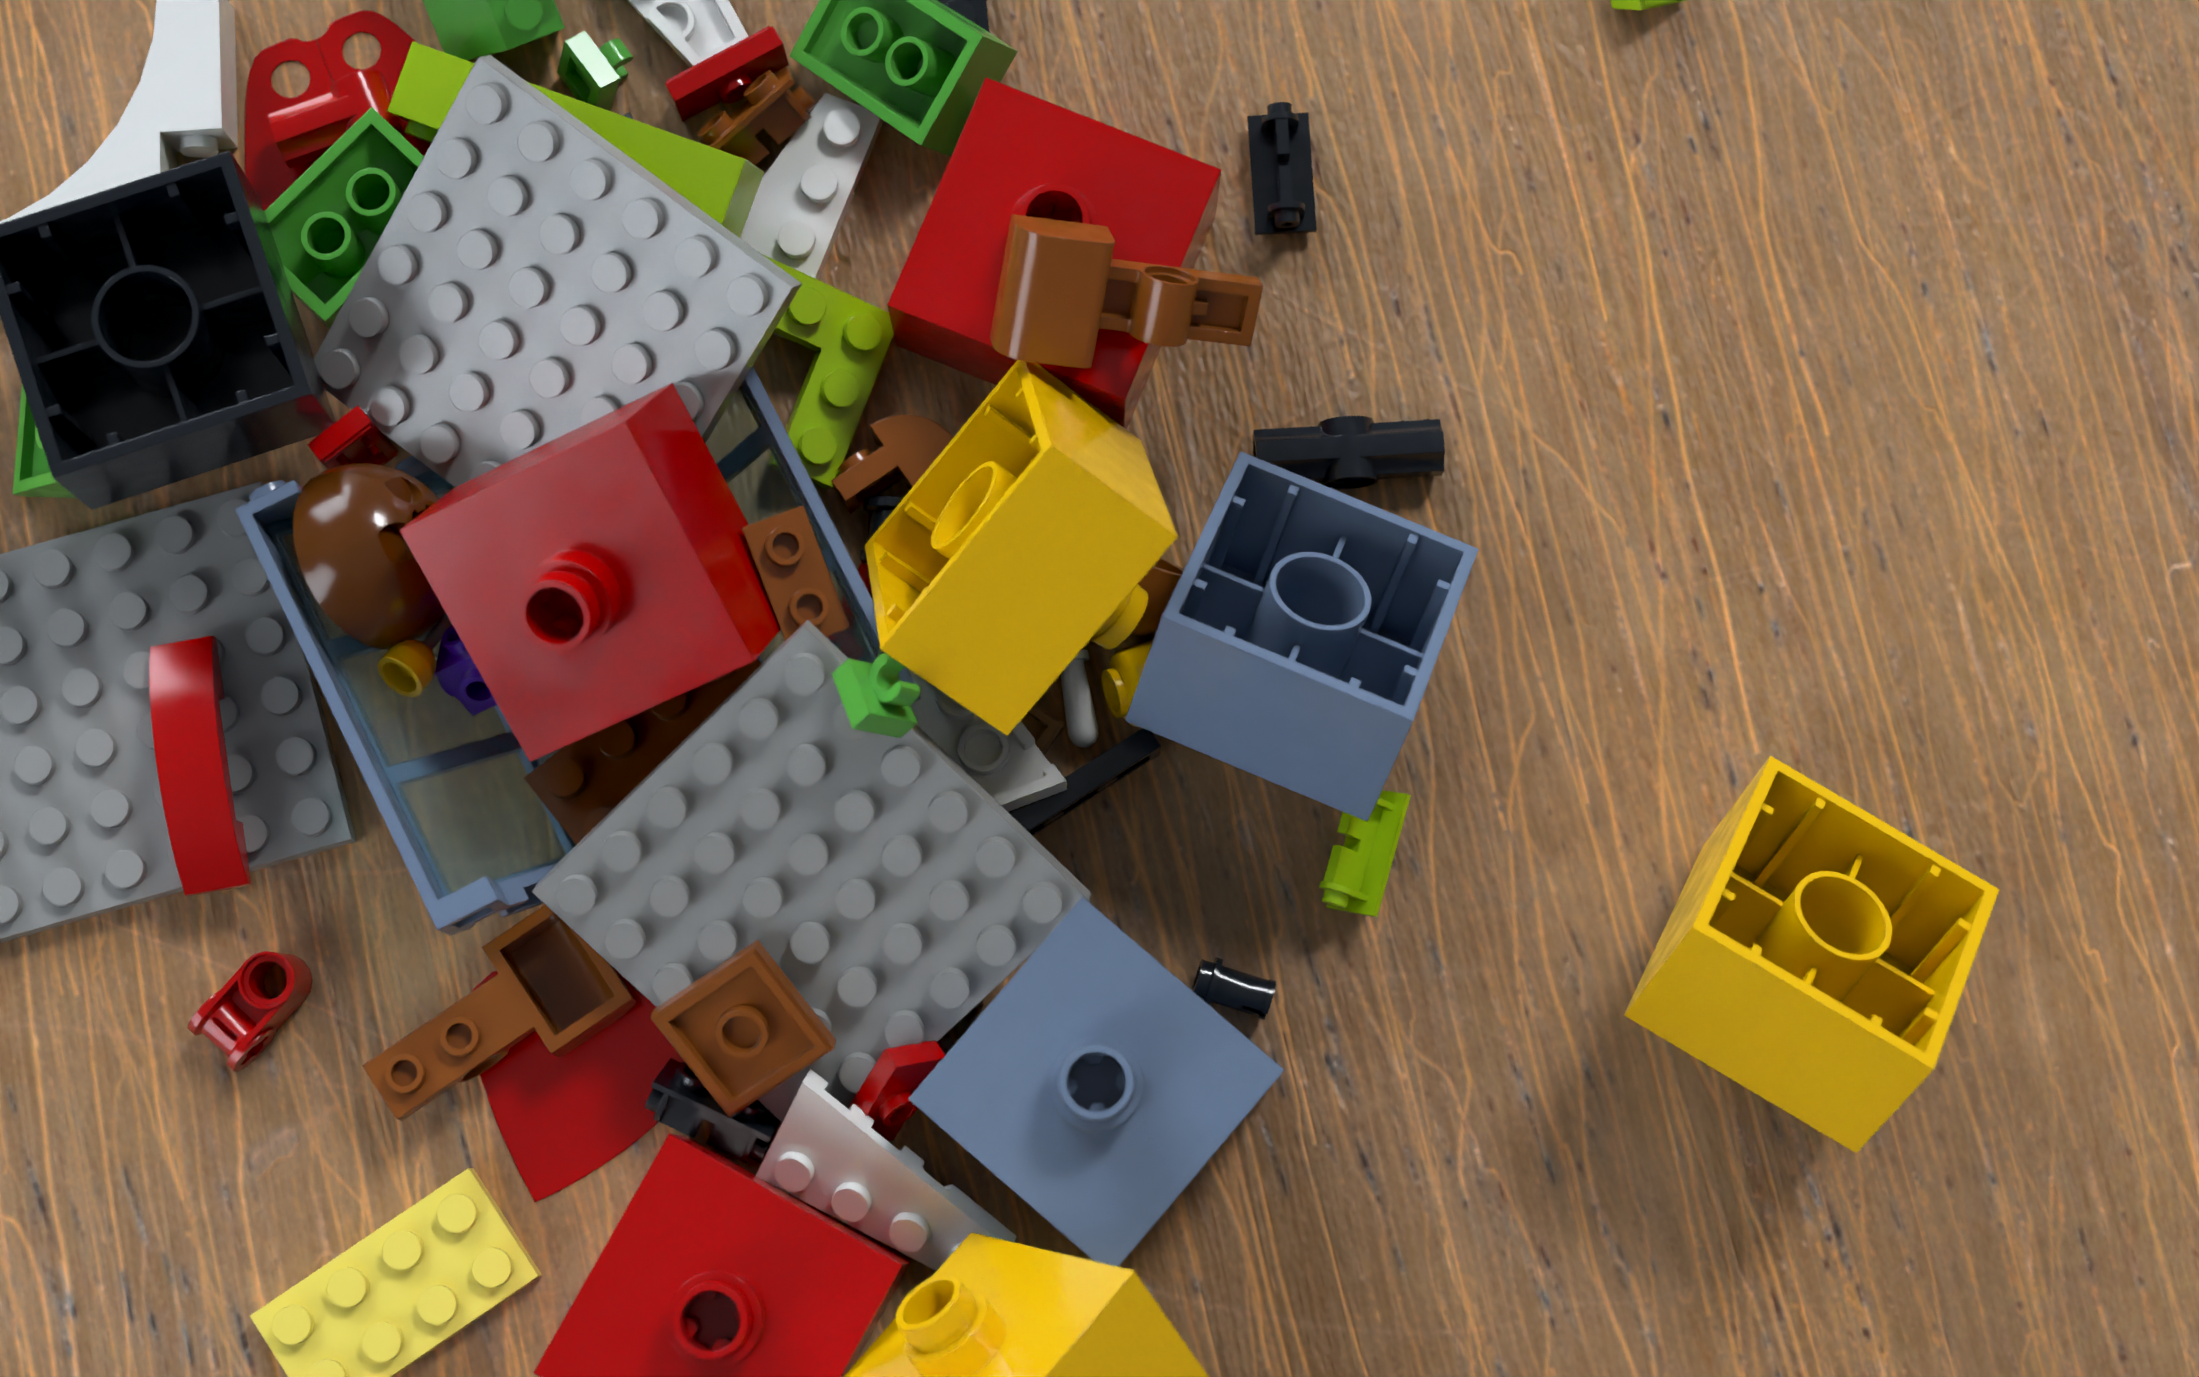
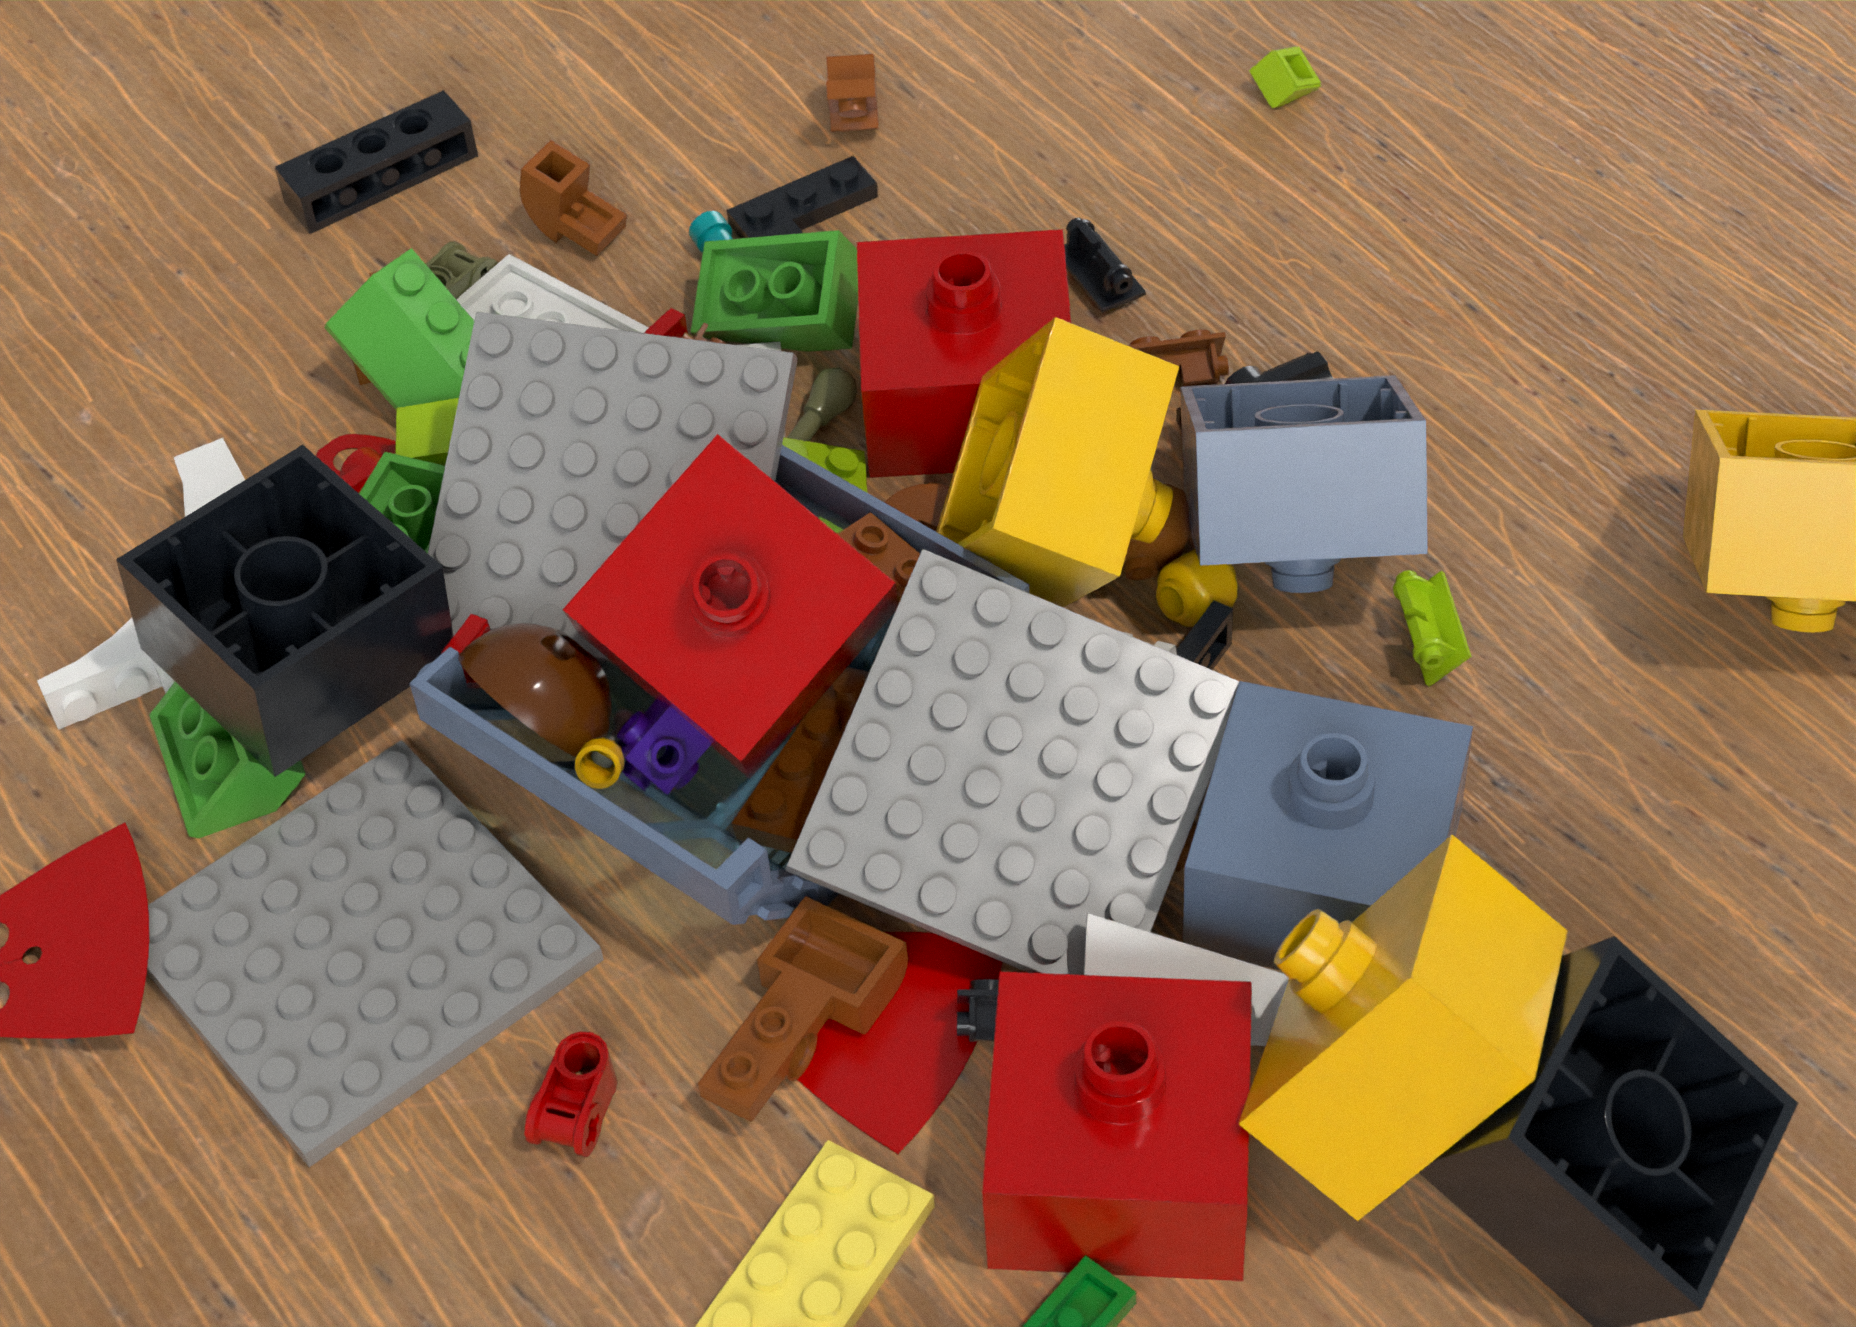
camera: 20 degrees left, 30 degrees down
red slope [149,635,252,897] -> none
dark orange tile [650,940,836,1118] -> none
bright green tile [832,653,921,738] -> none
red plate [848,1040,945,1141] -> none
dark orange plate [990,214,1263,368] -> none
white piece [1060,650,1099,748] -> none
none -> olive piece [787,368,857,441]
none -> dark orange hinge [1127,329,1229,386]

